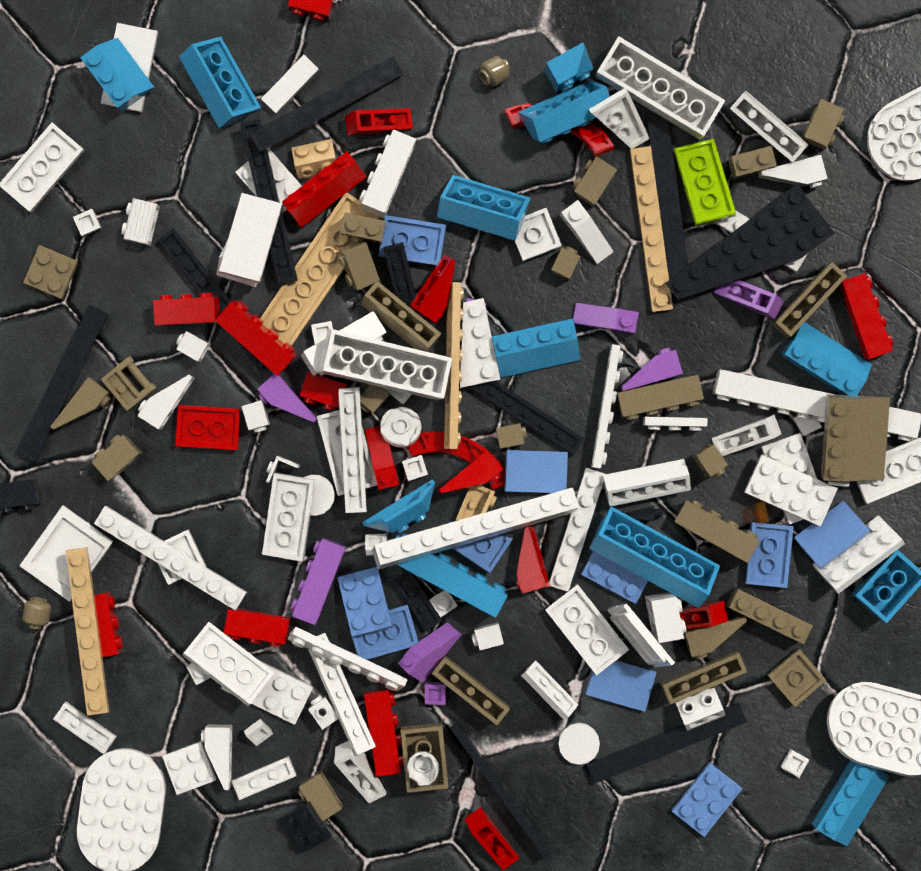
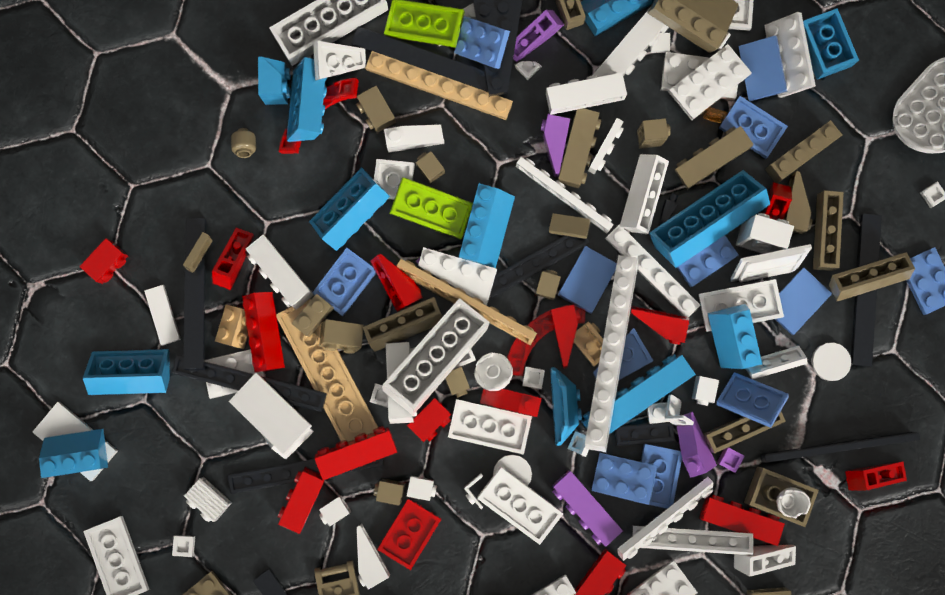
camera: 70 degrees left, 5 degrees down
medium lavender slope [258,374,317,422] -> none
white brick [308,695,339,730] -> none
white plate [339,387,367,513] -> none
black tile [383,242,416,305] -> none
medium lavender slope [573,303,639,334] -> none
white brick [676,688,725,731] -> none
white slope [712,415,781,456] -> none
dark tan plate [767,648,826,707] -> none
none -> dark tan tile [183,232,212,273]
none -> dark tan brick [373,479,405,505]
none -> lime tile [389,177,473,239]
none -> medium blue plate [454,16,510,69]
none -> white tile [515,61,542,80]
none -> white brick [545,71,627,115]
none -> dark tan tile [549,213,590,239]
none -> white bracket [665,395,694,426]
none -> dark azure slope [707,304,762,369]
none -> medium blue tile [717,372,789,428]
none -> dark tan brick [829,252,915,302]

